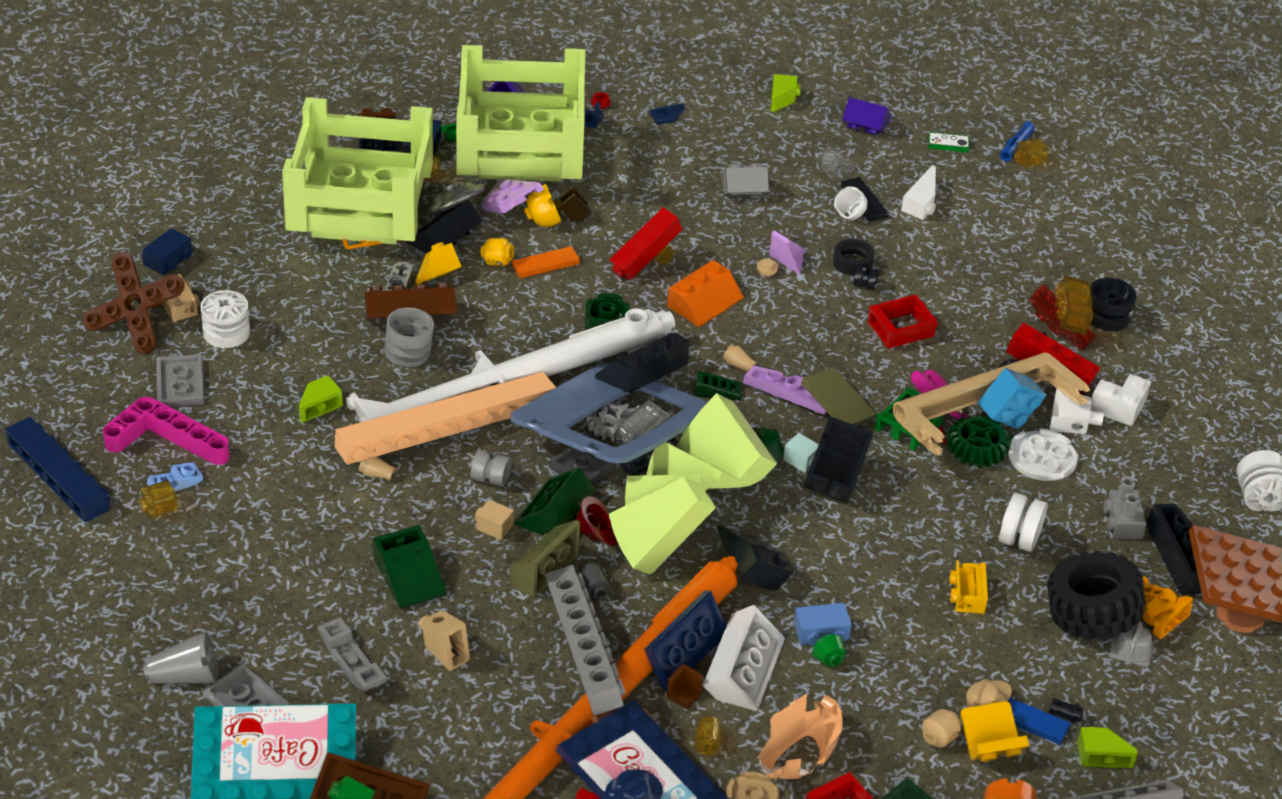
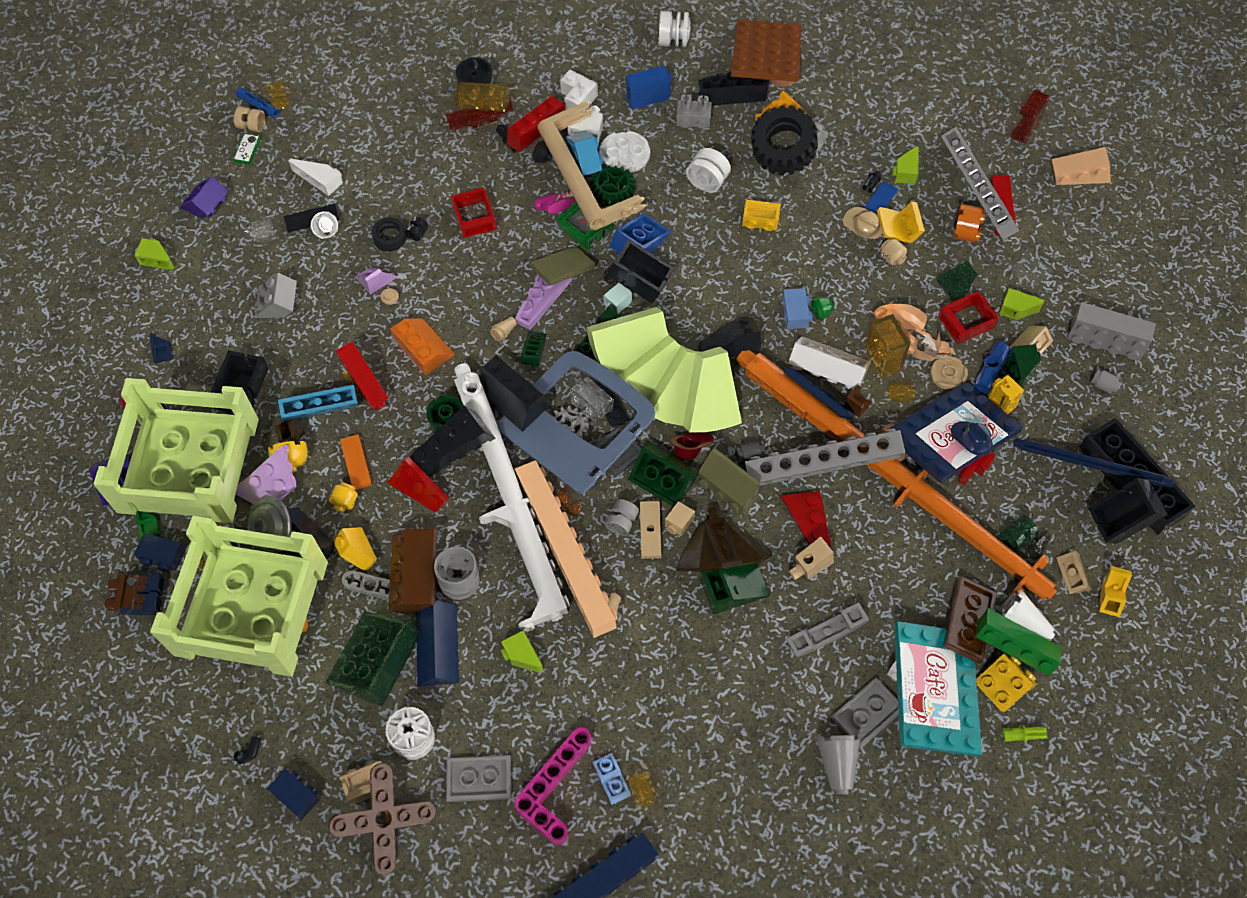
camera: 80 degrees left, 20 degrees up
none -> black piece [210,350,269,413]
none -> black arm [233,736,262,764]
none -> tan wheel [234,106,265,132]
none -> dark azure brick [278,385,359,421]
none -> clear green slope [325,611,421,706]
none -> red wing [387,457,449,513]
none -> black wedge [410,405,496,476]
none -> dark blue slope [416,600,459,687]
none -> clear orange arm [557,490,582,516]
none -> blue slope [609,213,672,254]
none -> blue brick [626,66,672,110]
none -> tan tile [640,501,661,559]
none -> dark brown panel [676,507,772,572]
none -> red wing [781,491,831,547]
none -> clear yellow brick [865,314,911,379]

